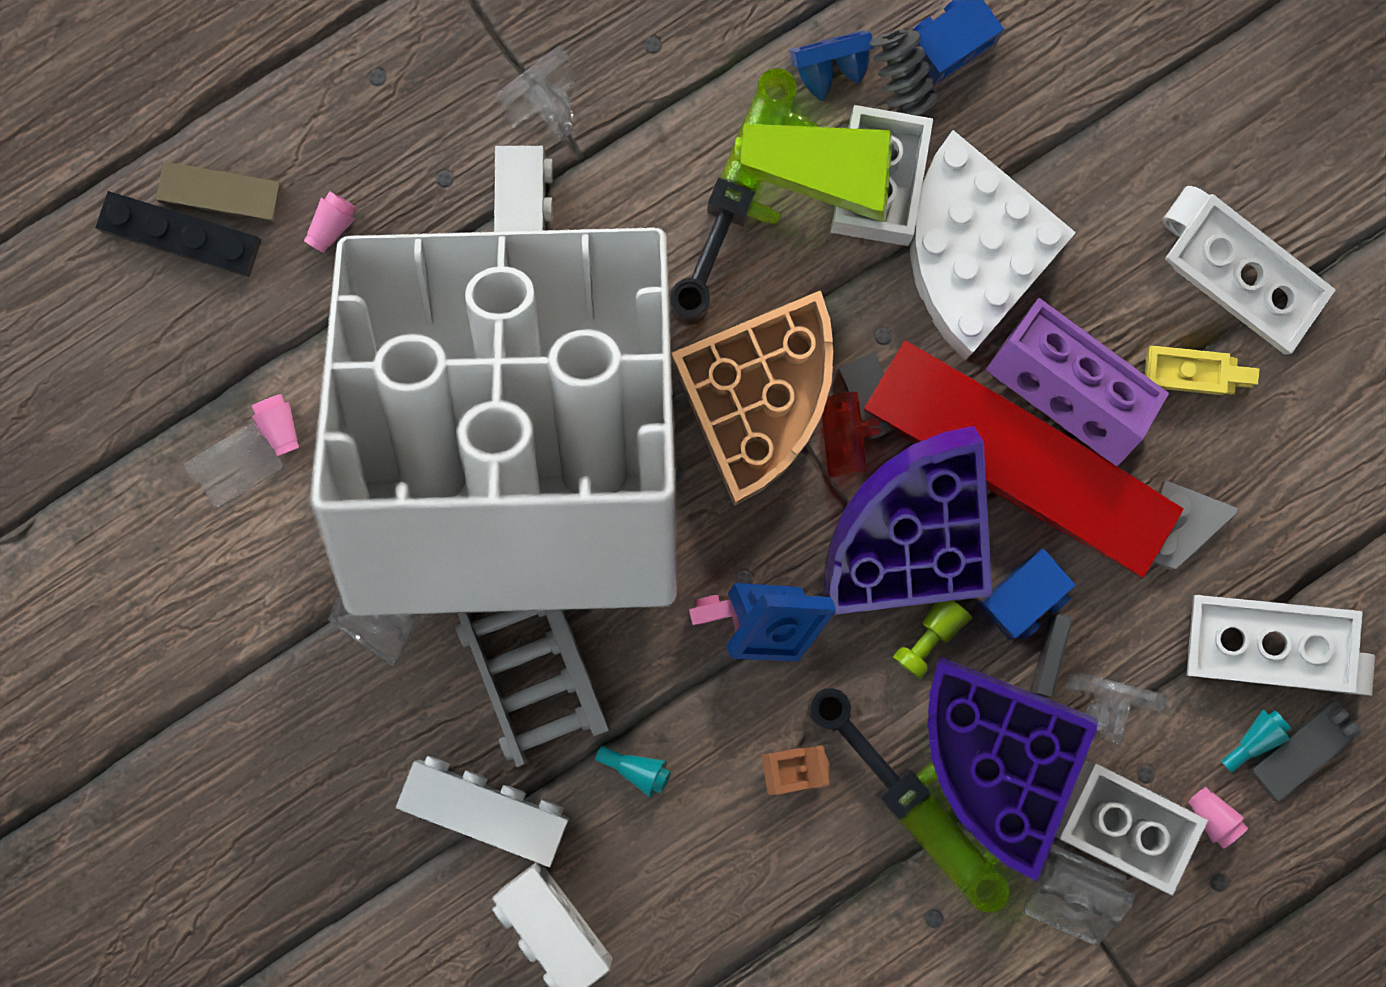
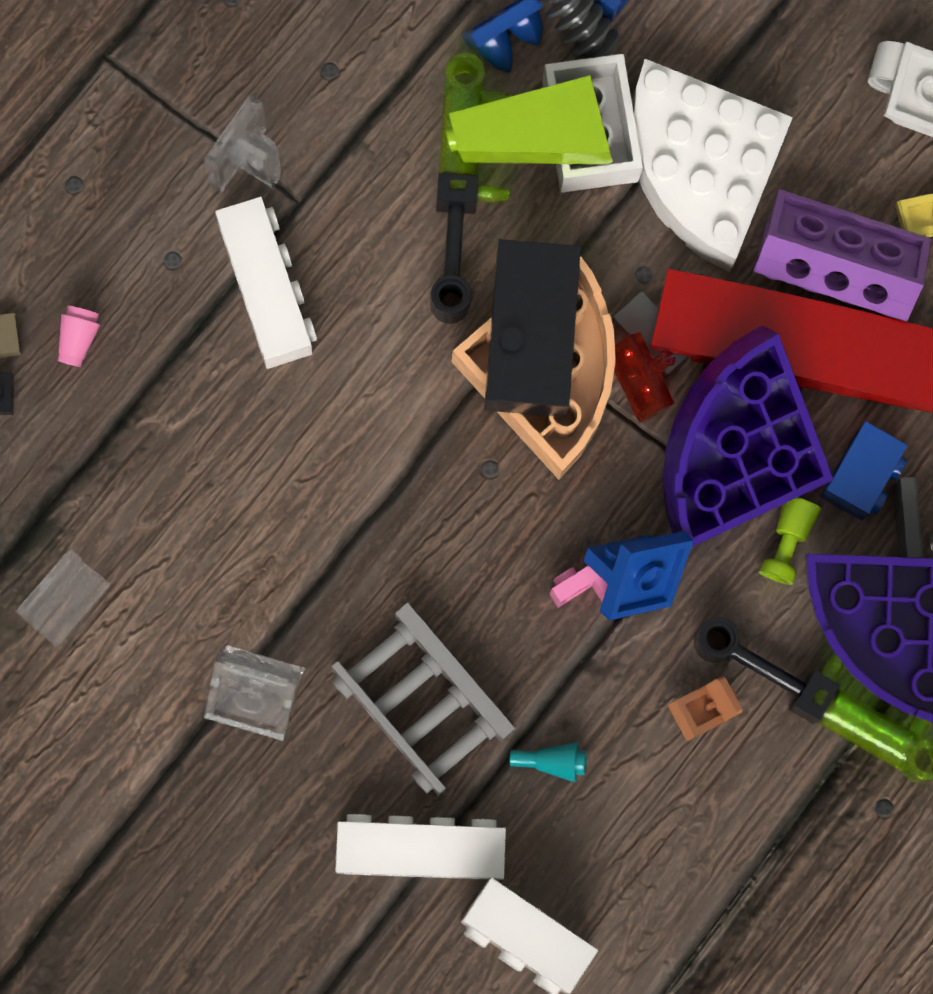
camera: 25 degrees left, 5 degrees down
bright pink cone [251,394,299,456] -> none
white piece [312,228,677,615] -> none
none -> black brick [484,239,581,417]

